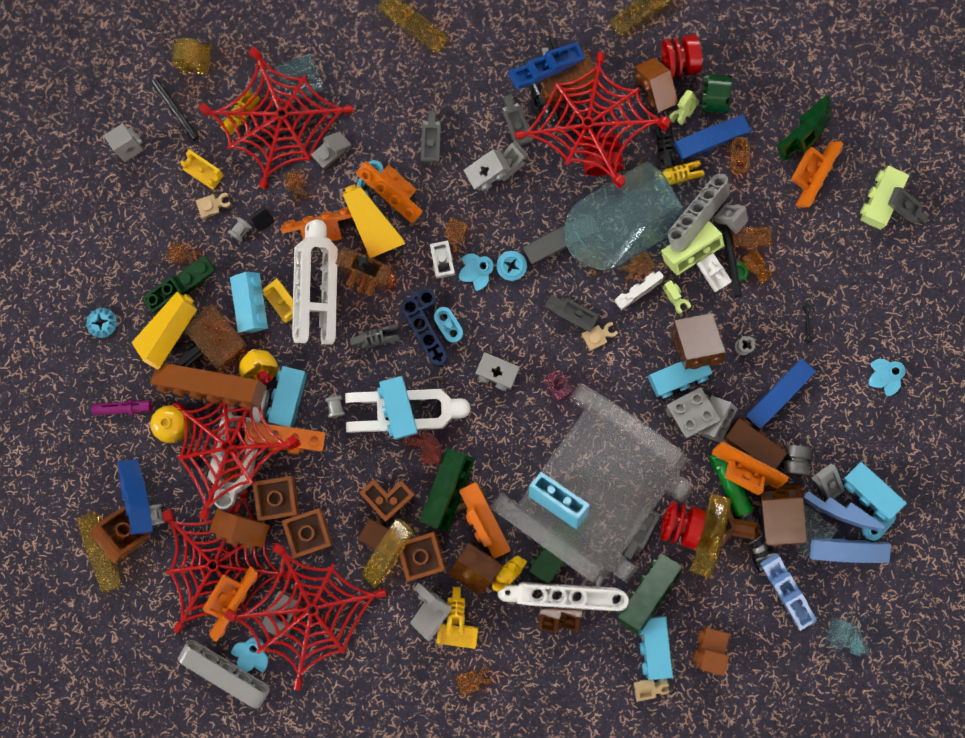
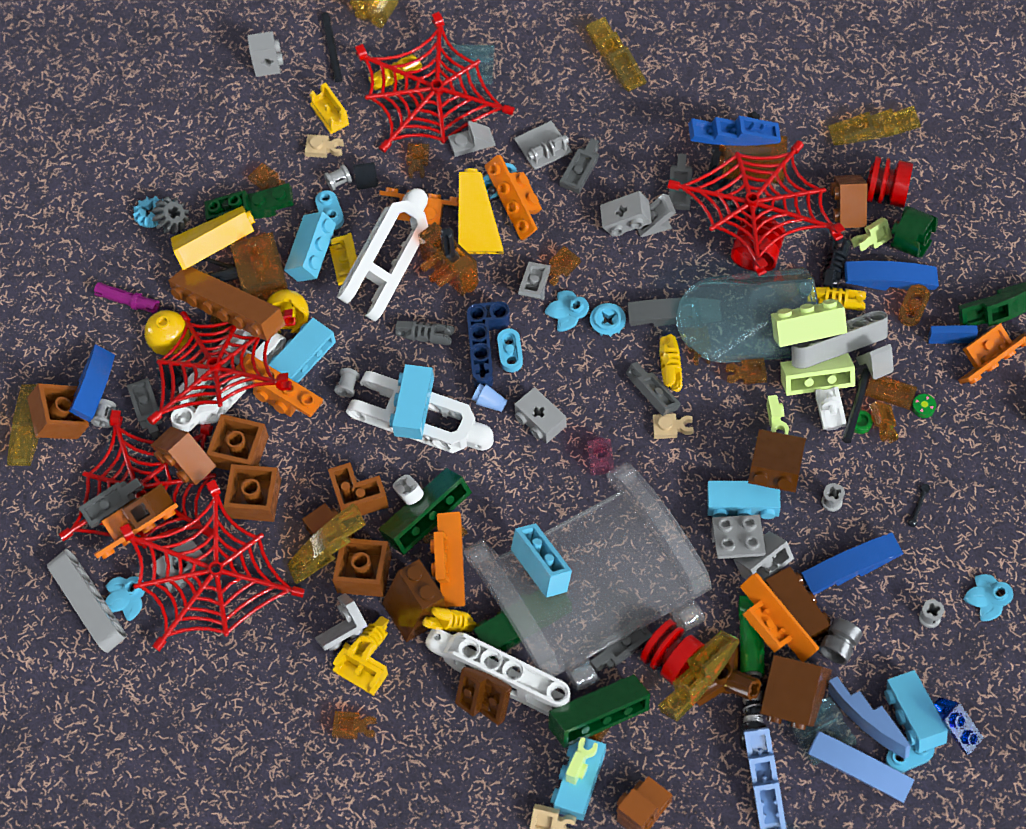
camera: 25 degrees right, 20 degrees down
clear red brick [403,432,442,465] -> none
white hinge [615,271,664,311] -> none
light grey slope [812,463,845,499] -> none
none -> dark grey hinge [79,478,144,529]
none -> reddish brown slope [121,483,174,529]
none -> dark grey hinge [126,378,162,440]
none -> dark grey gear [152,196,189,234]
none -> medium azure plate [315,190,344,230]
none -> white beam [393,475,424,505]
none -> light blue cone [472,384,508,412]
none -> light grey hinge [514,121,572,170]
none -> yellowish green plate [566,737,597,785]
none -> yellow hinge [659,334,683,392]
none -> yellowish green brick [771,299,847,347]
none -> green tile [912,394,936,418]
none -> light grey bush [919,599,944,628]
none -> blue tile [928,325,978,344]
none -> clear blue bracket [934,697,984,755]

